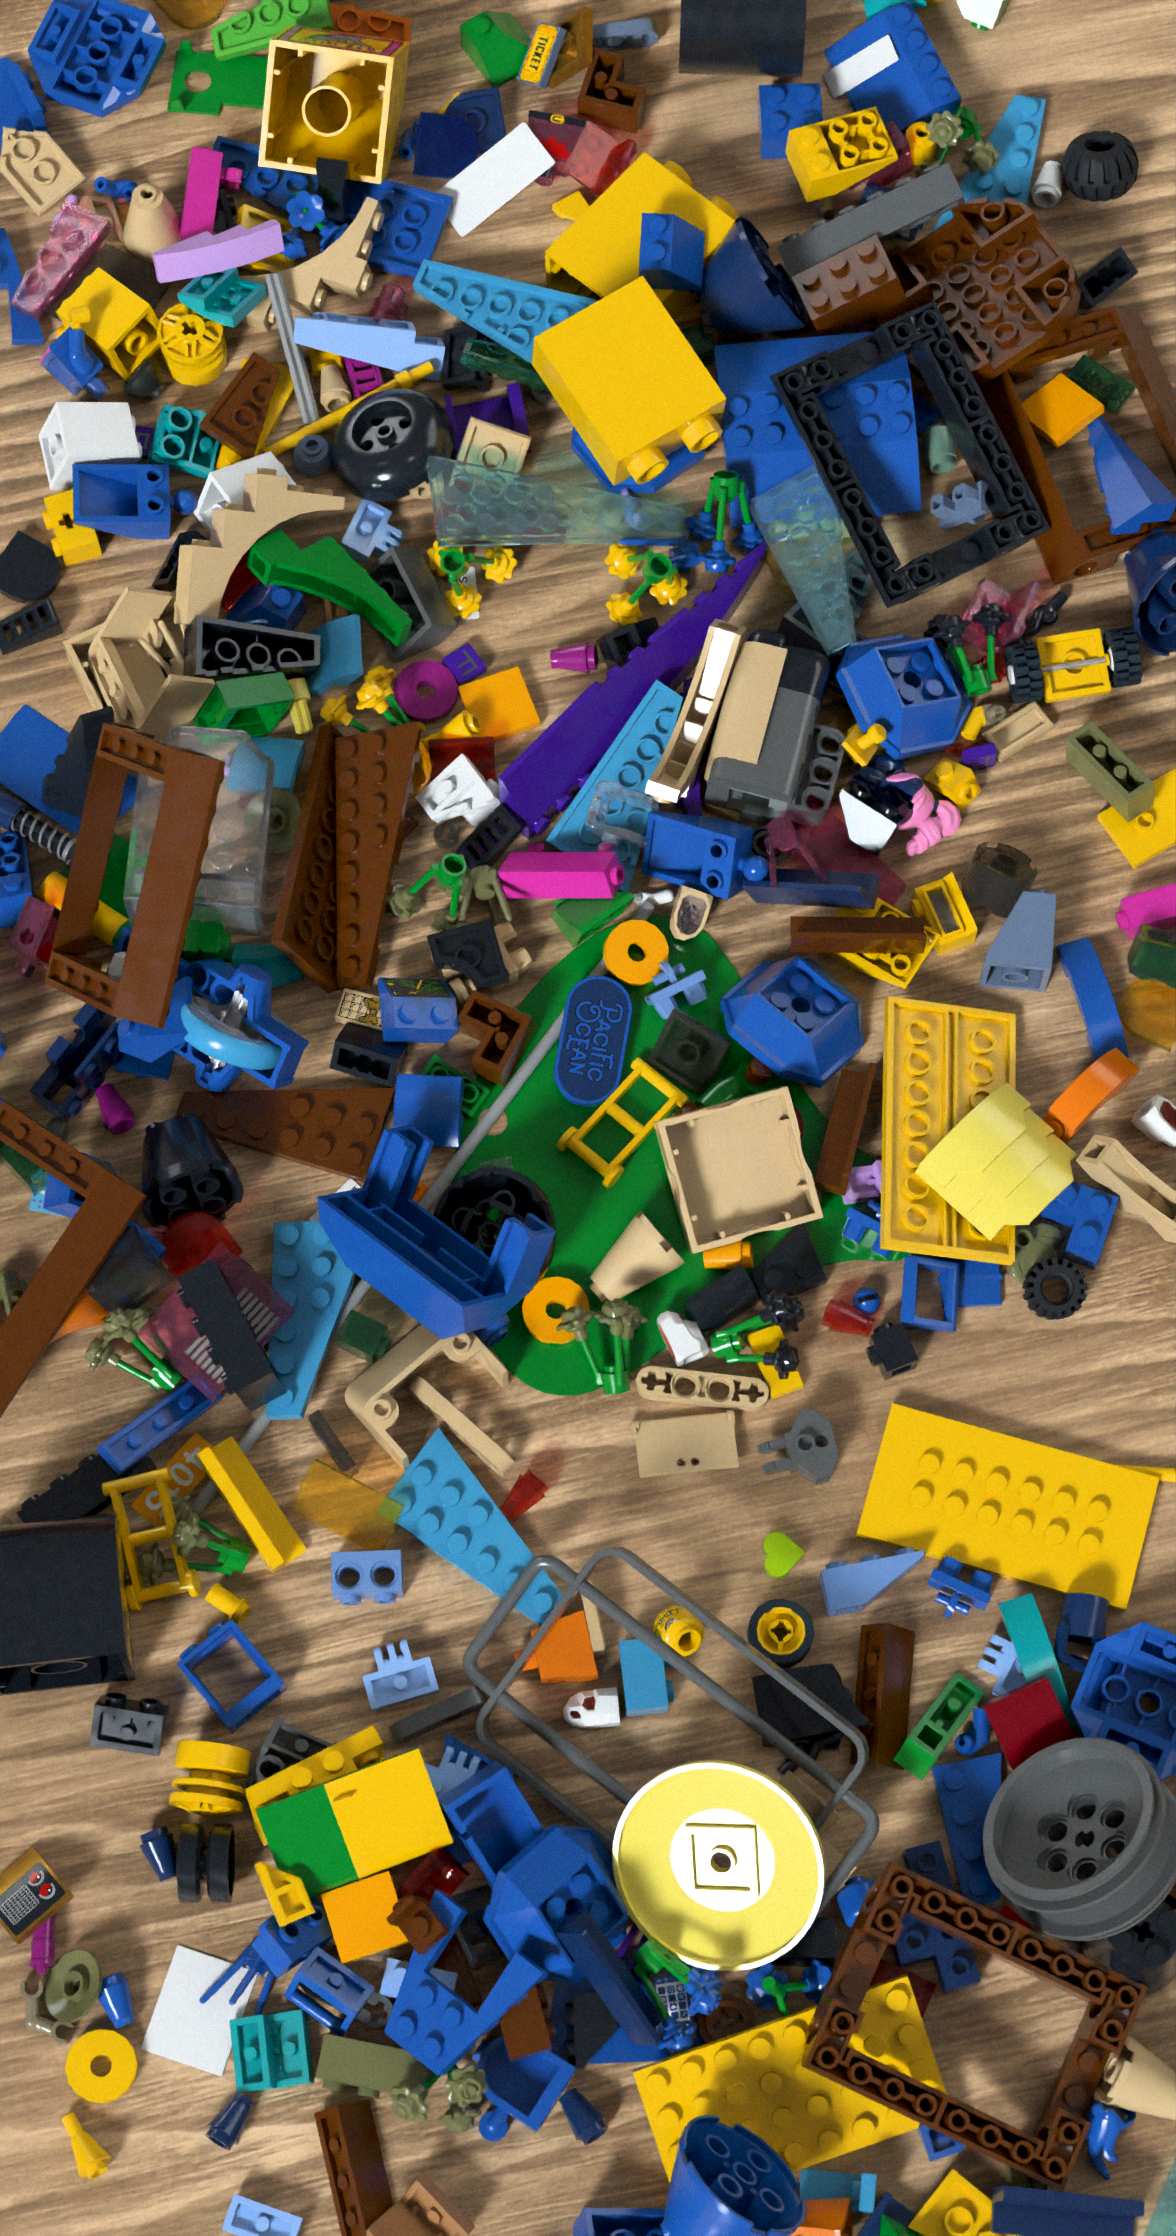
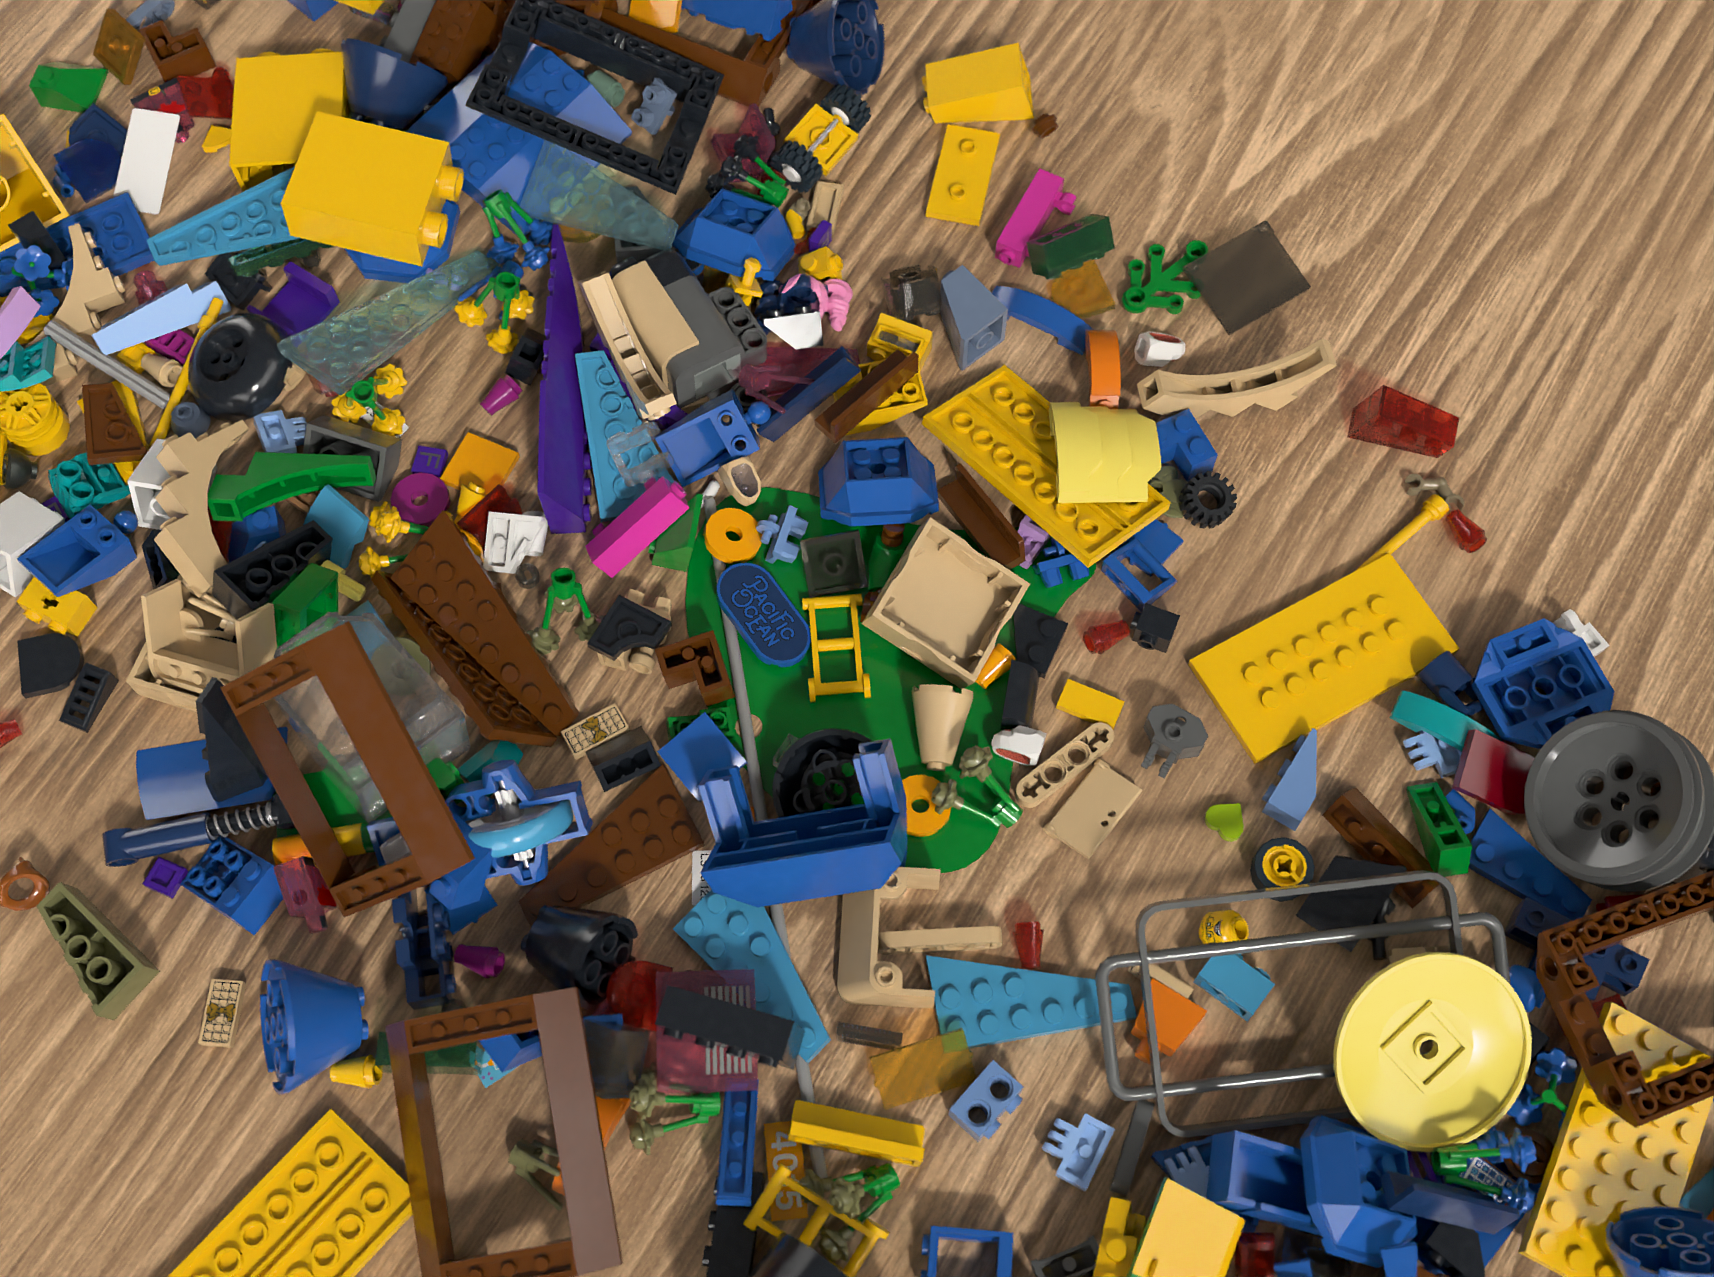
camera: 45 degrees left, 5 degrees down
yellow pin [205,1583,251,1624] -> none
clear green brick [335,1309,392,1364] -> none
blue slope [378,977,459,1043] -> none
tan tile [450,416,531,498] -> none
black slope [456,803,525,870] -> none
olive plant [459,865,512,927] -> none
tile [517,21,567,89] -> none
white rock [563,1687,620,1730] -> none
blue slope [639,213,705,291] -> none
plant [711,1290,805,1380] -> none
blue hinge [852,1288,880,1316] -> none
blue hips [927,1556,993,1619] -> none
olive brick [1066,720,1154,822] -> none

